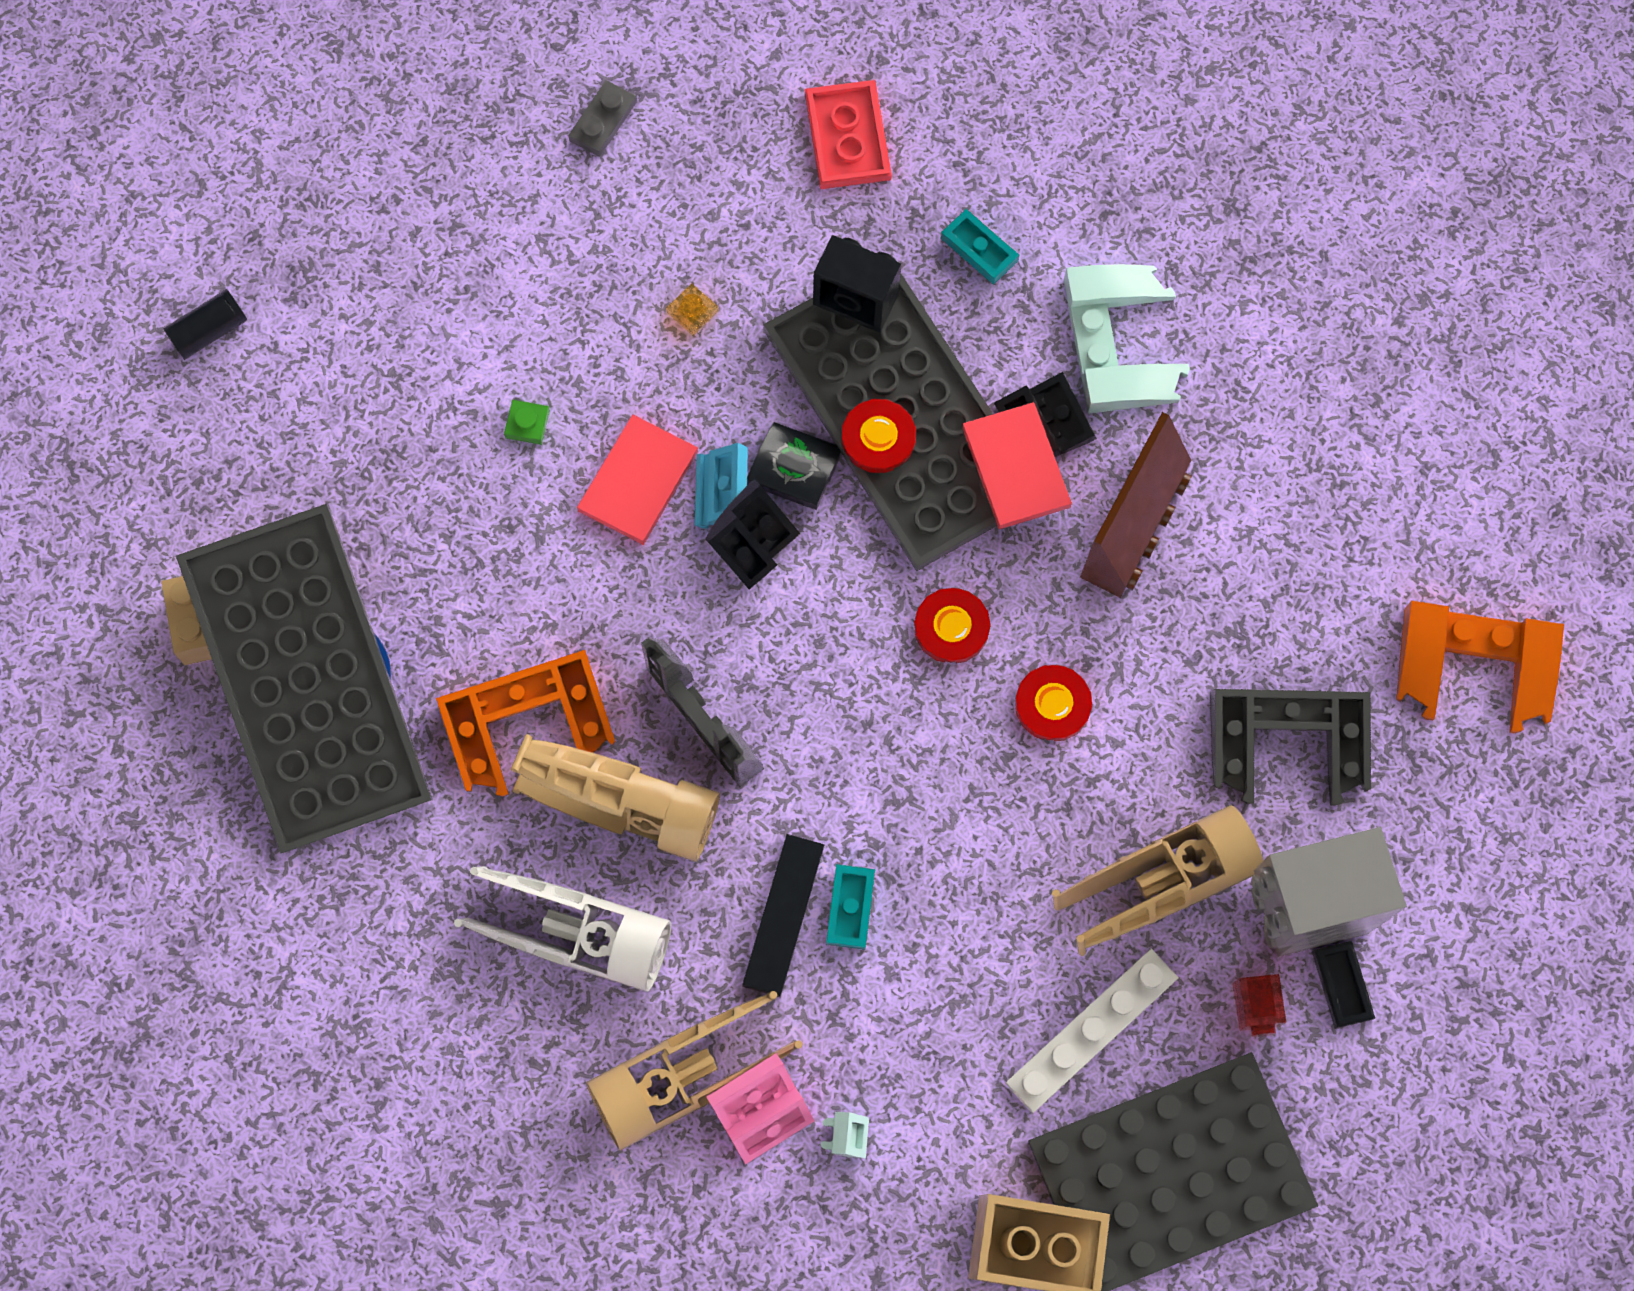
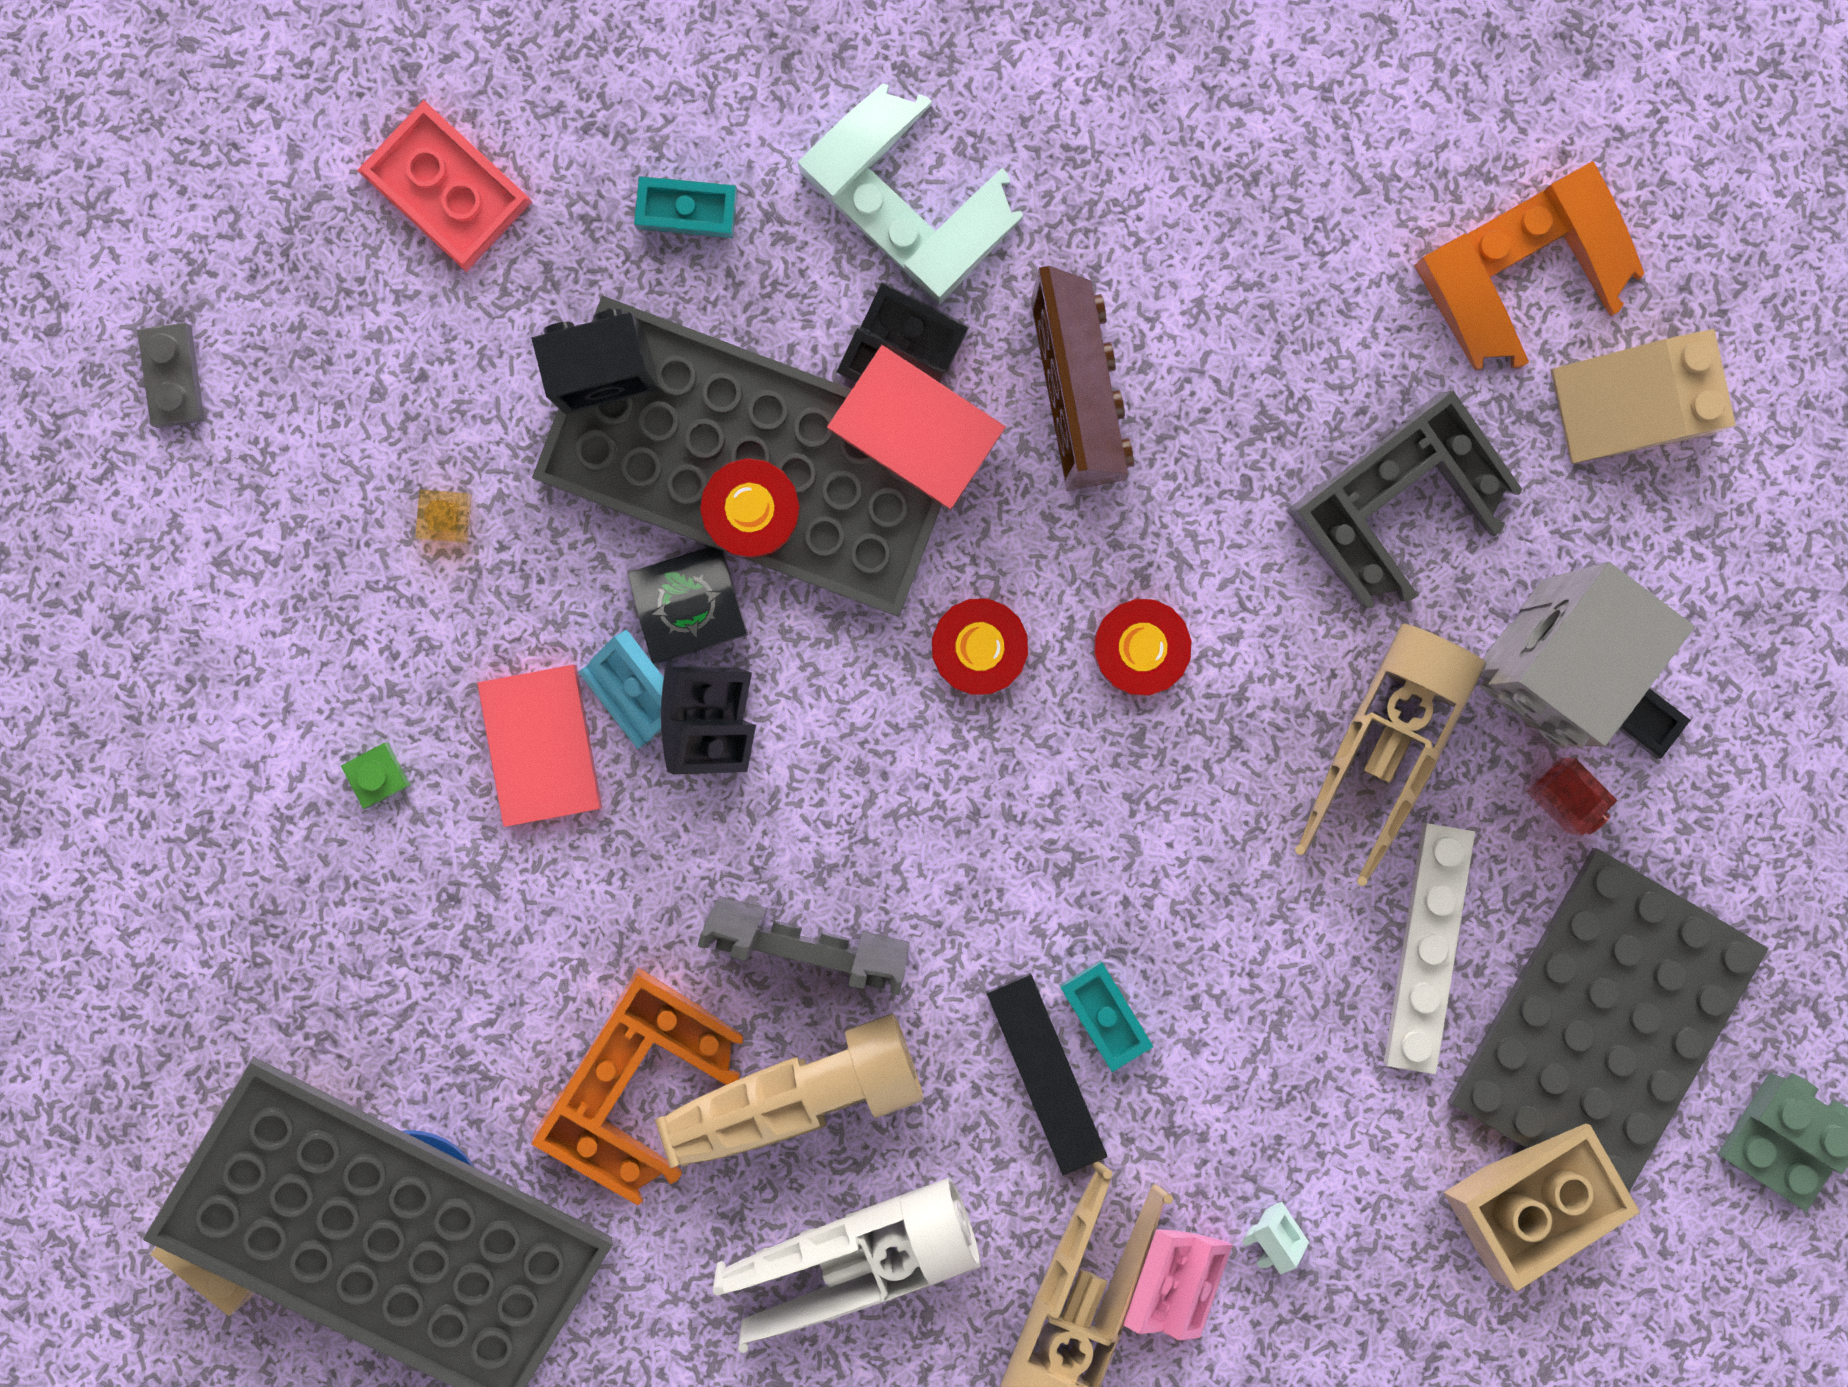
camera: 35 degrees left, 15 degrees up
none -> tan slope [1551,329,1736,464]

